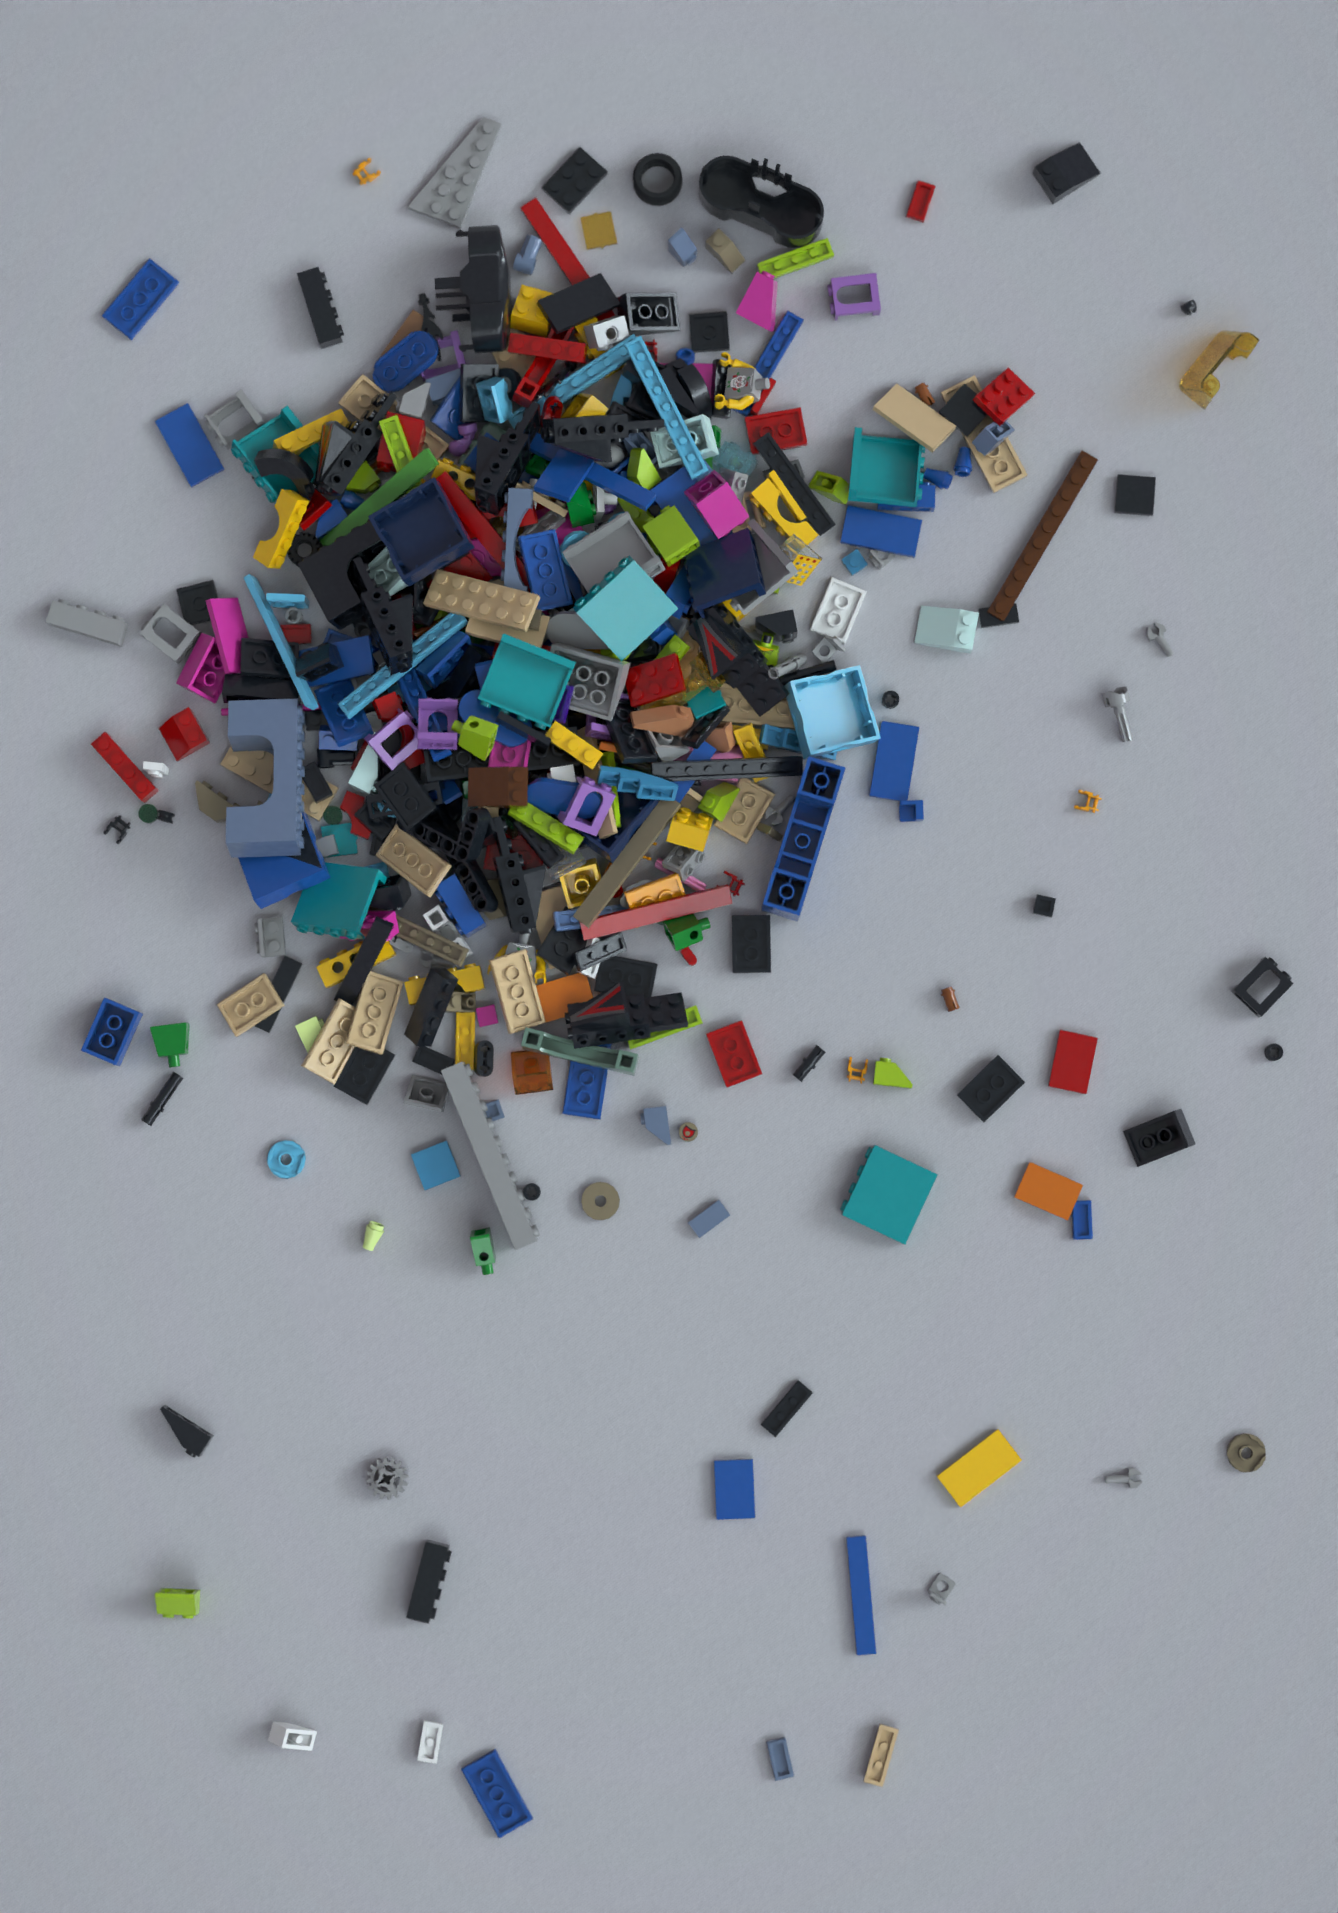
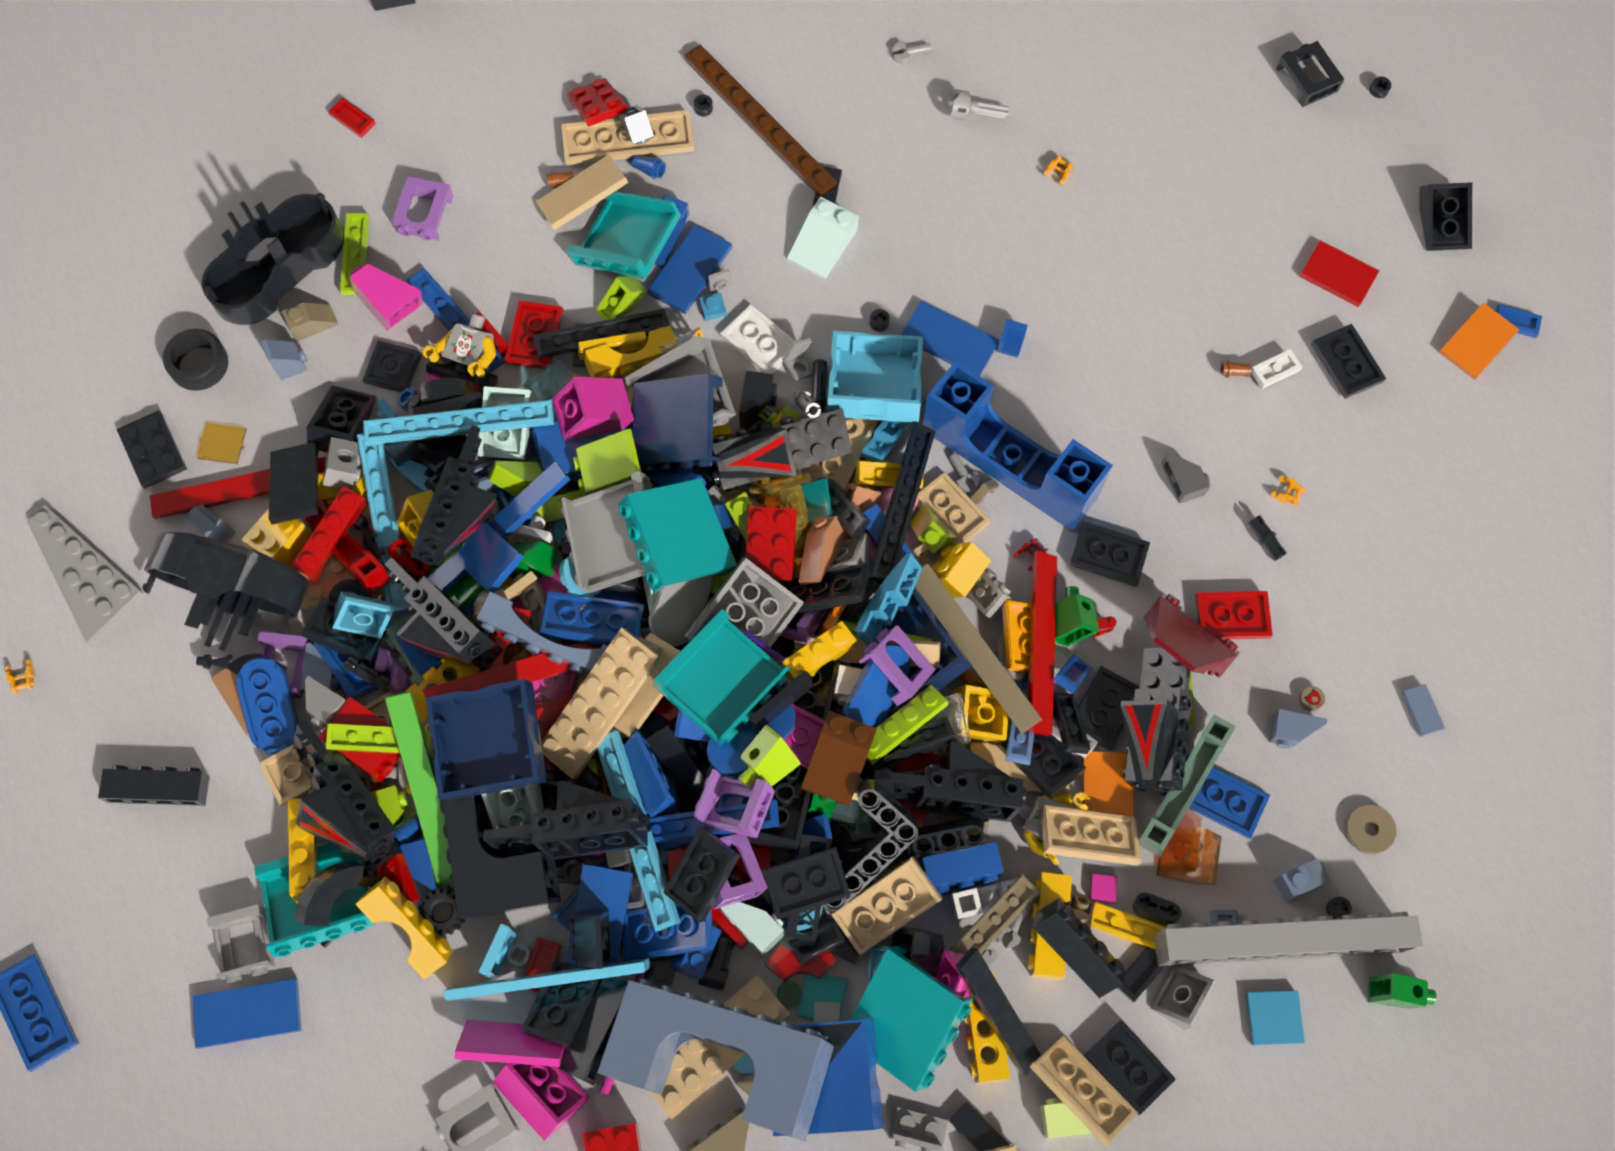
camera: 80 degrees left, 15 degrees down
black tile [176,580,218,625] -> none
black tile [302,761,333,804] -> none
tan tile [345,971,404,1055] -> none
yellowish green cone [362,1221,384,1251] -> none
bright pink axle [654,858,707,892] -> none
teal panel [840,1145,938,1245] -> none
lime slope [873,1058,913,1089] -> none
blue cone [923,468,953,490] -> none
black tile [939,383,987,437] -> none
black plate [1032,894,1056,918] -> none
black tile [1114,474,1156,516] -> none
none -> black axle [343,656,390,691]
none -> dark azure plate [376,398,398,419]
none -> black tile [663,827,740,922]
none -> black bush [694,94,713,117]
none -> blue tile [1053,654,1093,694]
none -> dark red wedge [1143,593,1240,677]
none -> dark grey slope [1161,454,1210,504]
none -> white plate [1251,349,1302,389]
none -> sand blue slope [1274,858,1330,902]

